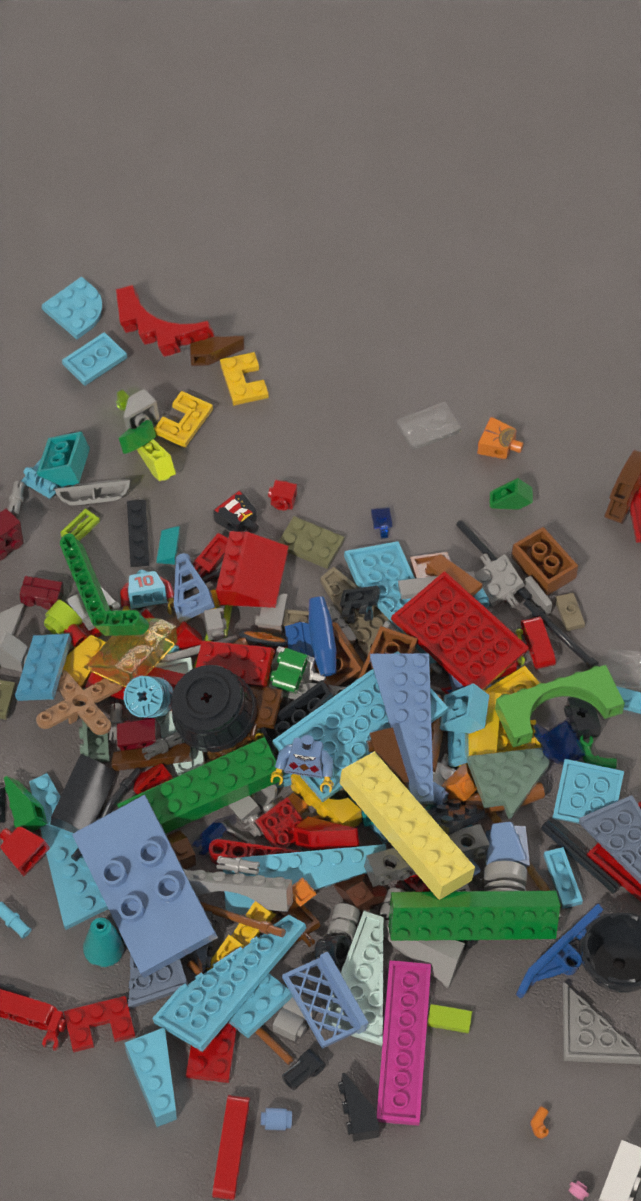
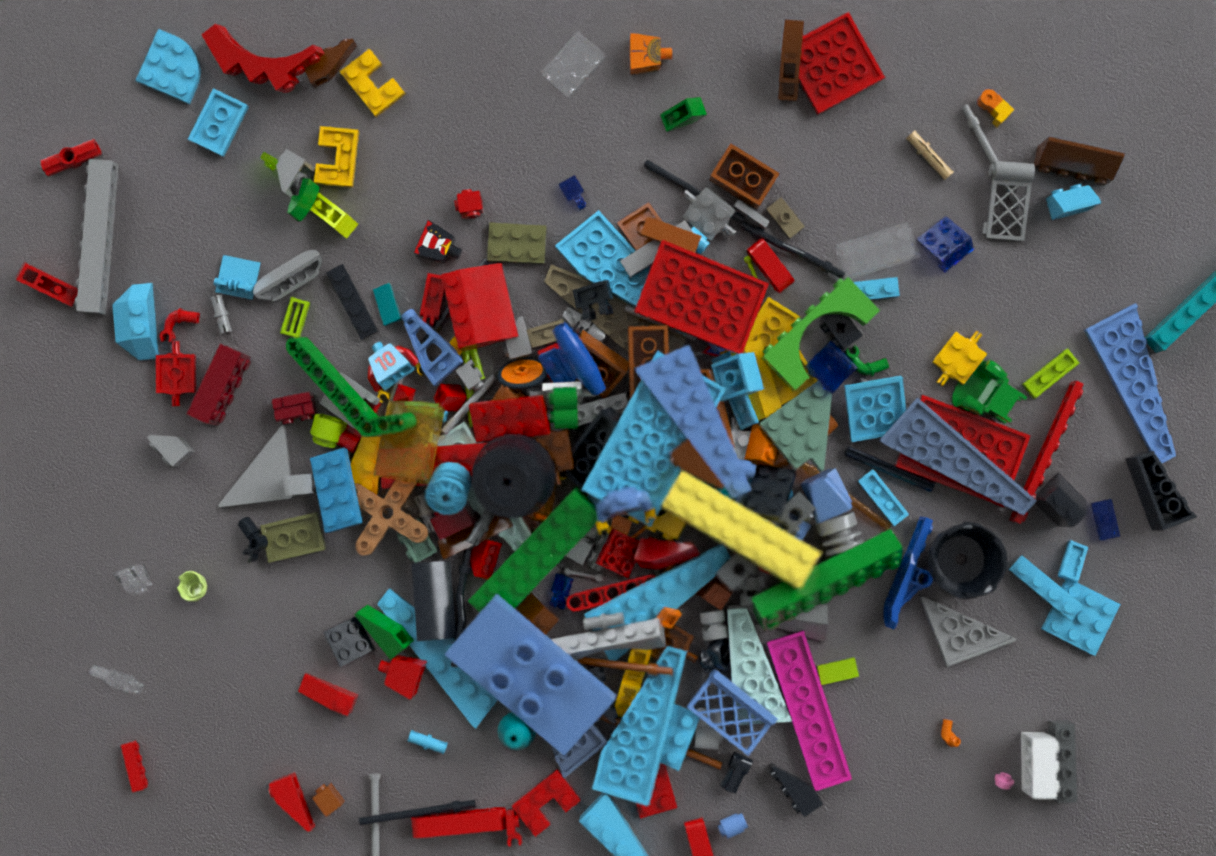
camera: 20 degrees left, 30 degrees up
teal slope [37,431,90,486] -> none

